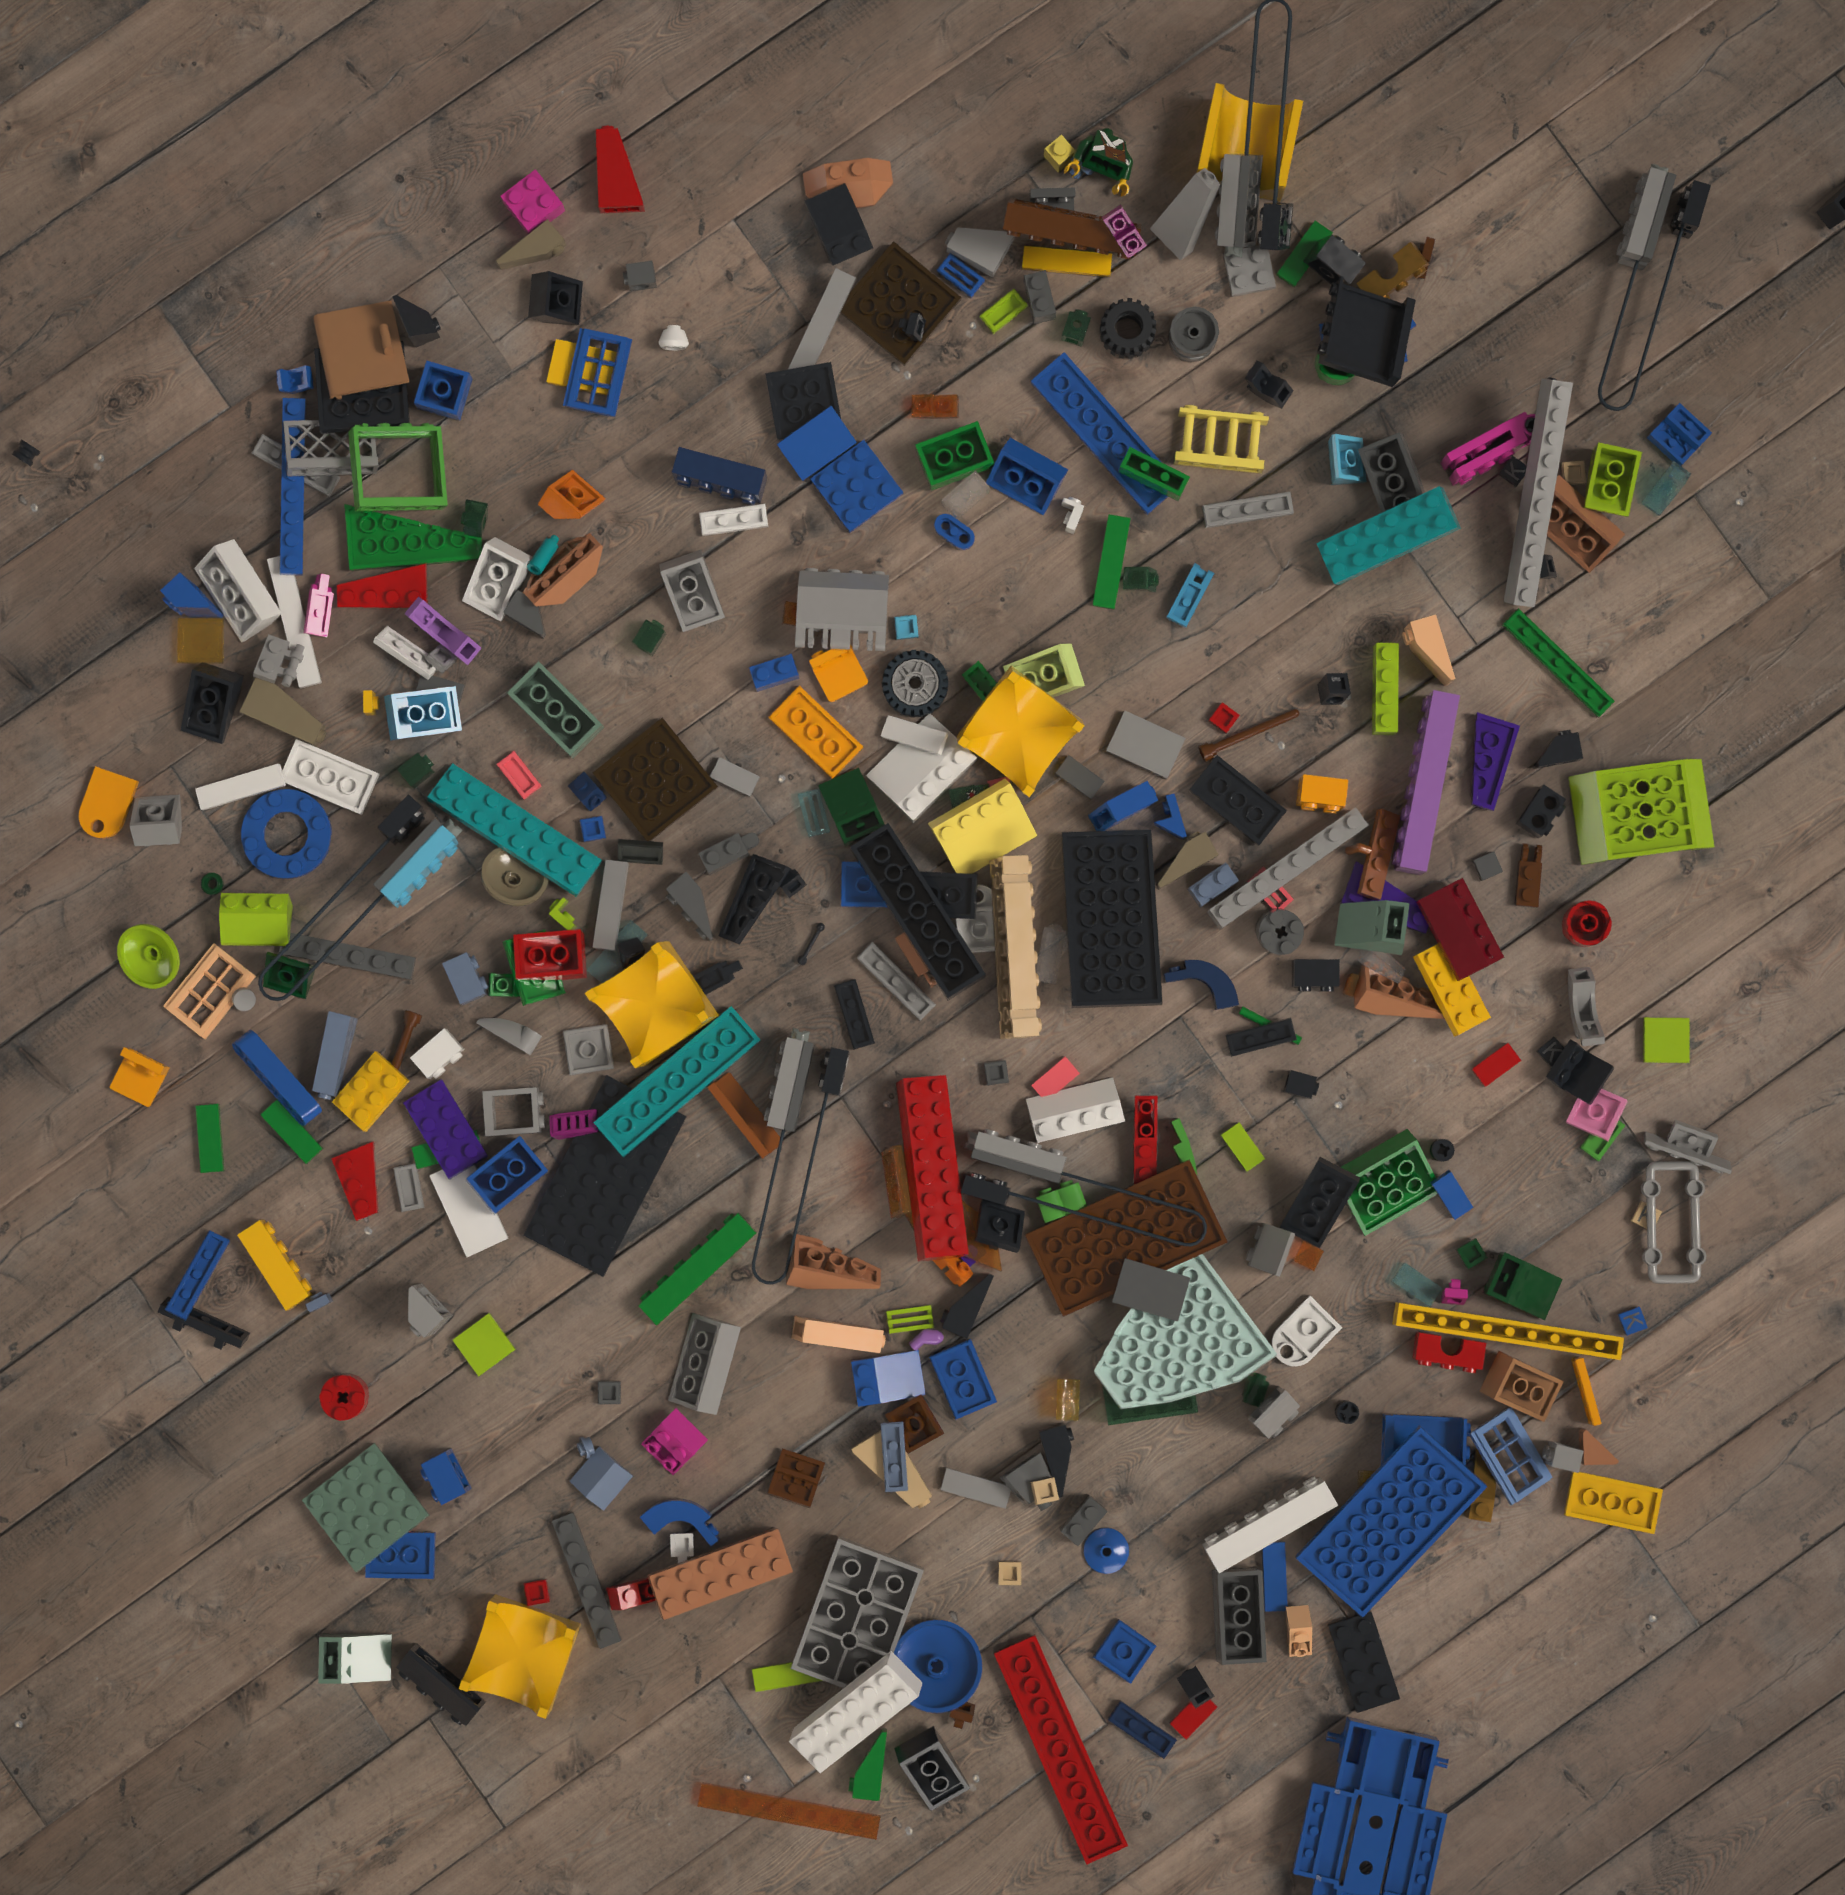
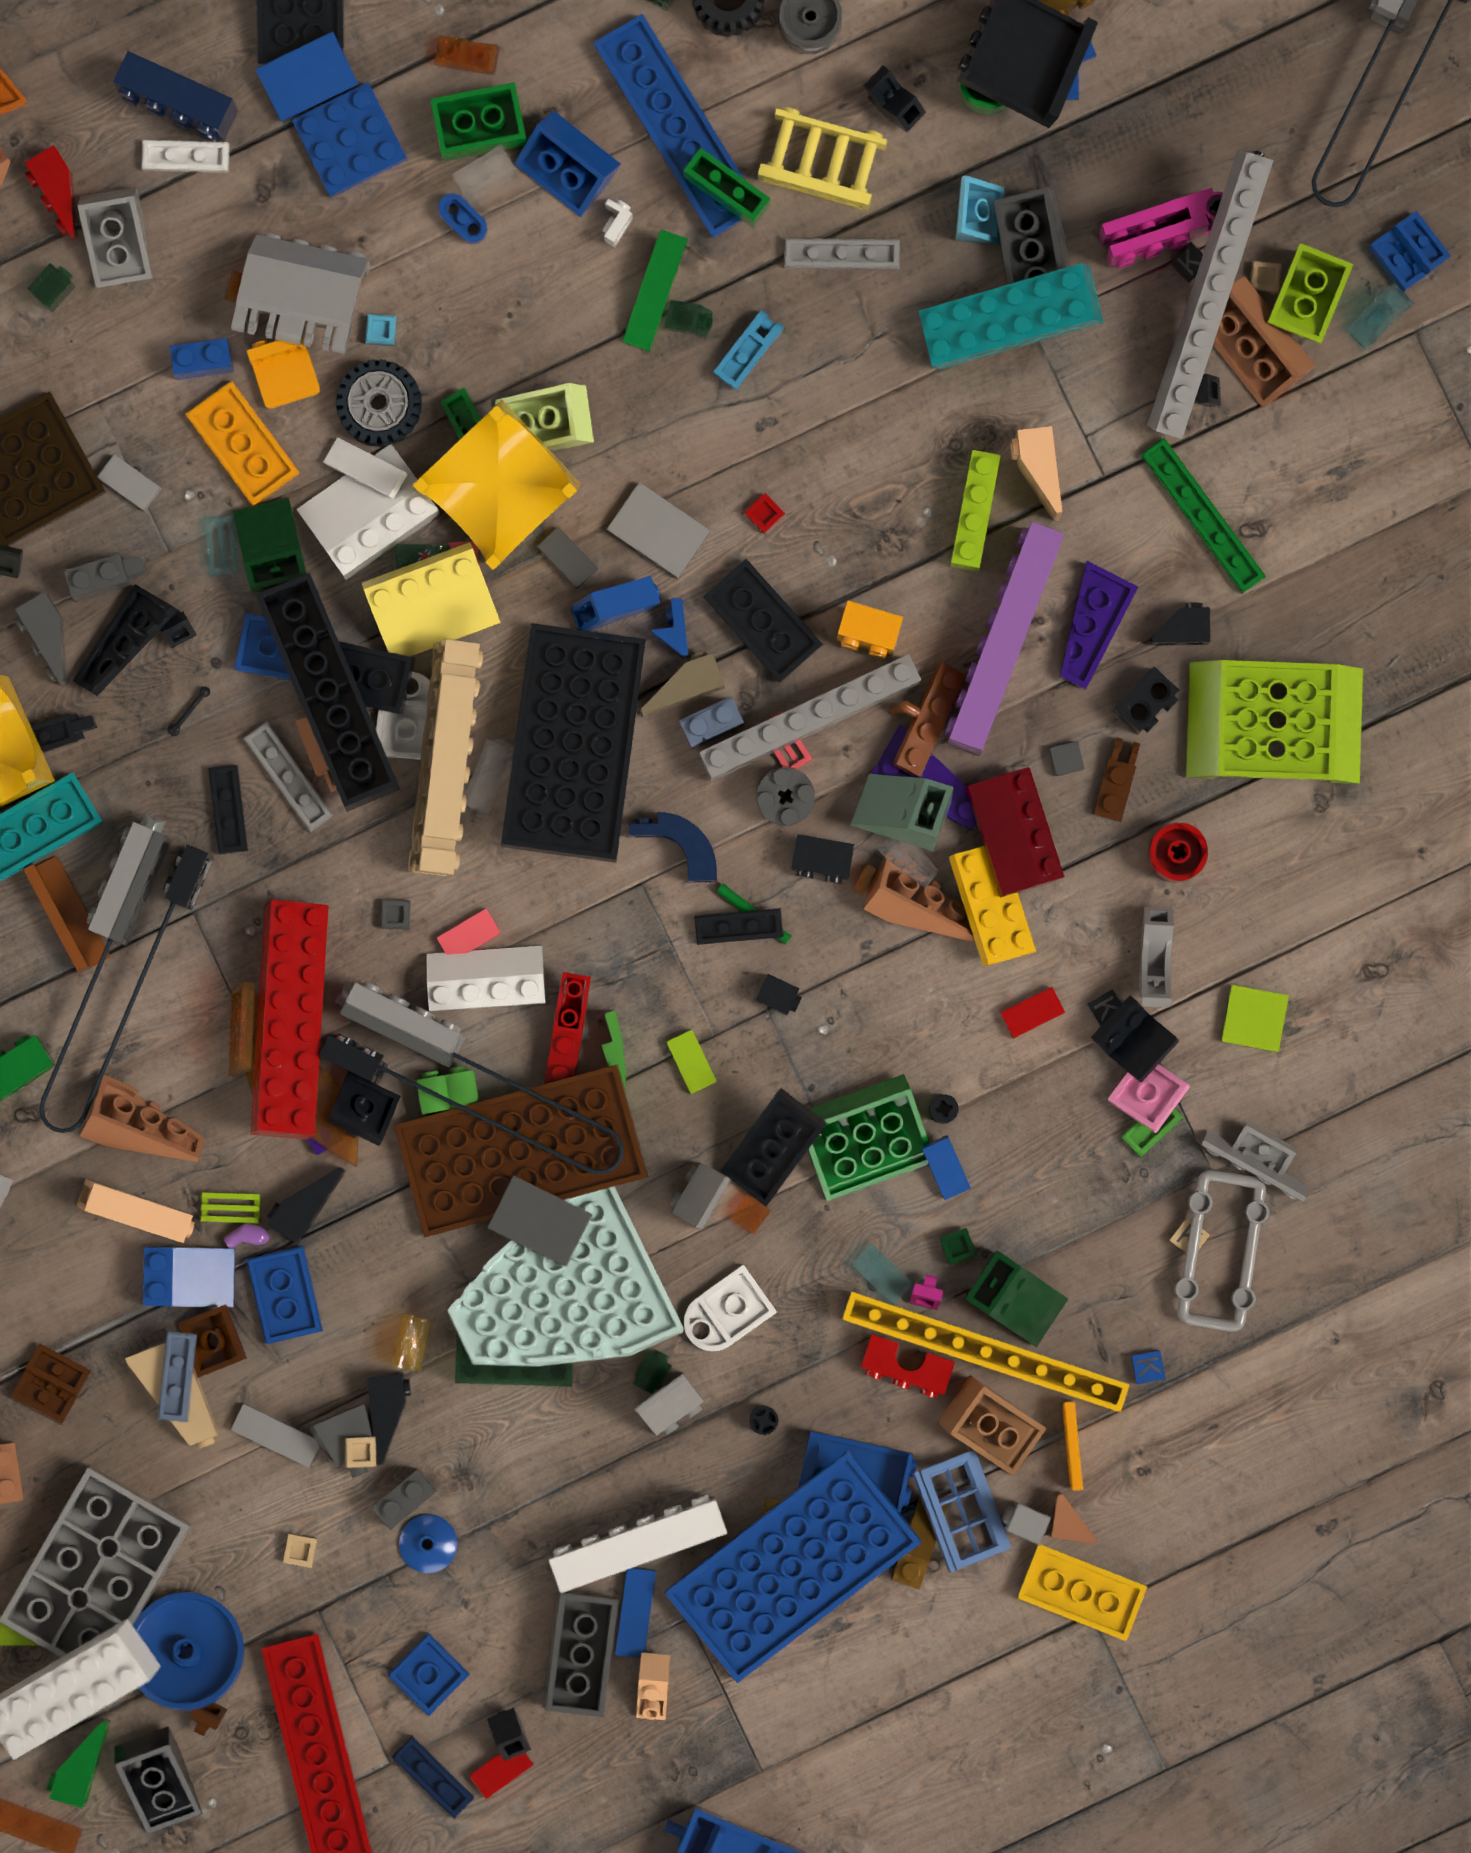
camera: 10 degrees right, 0 degrees up
orange hinge [932,1258,974,1287] -> none
reddish brown piece [1198,709,1300,762] -> none
black brick [1317,673,1351,705] -> none
black plate [1328,1610,1400,1713] -> none
none -> red slope [24,145,77,241]

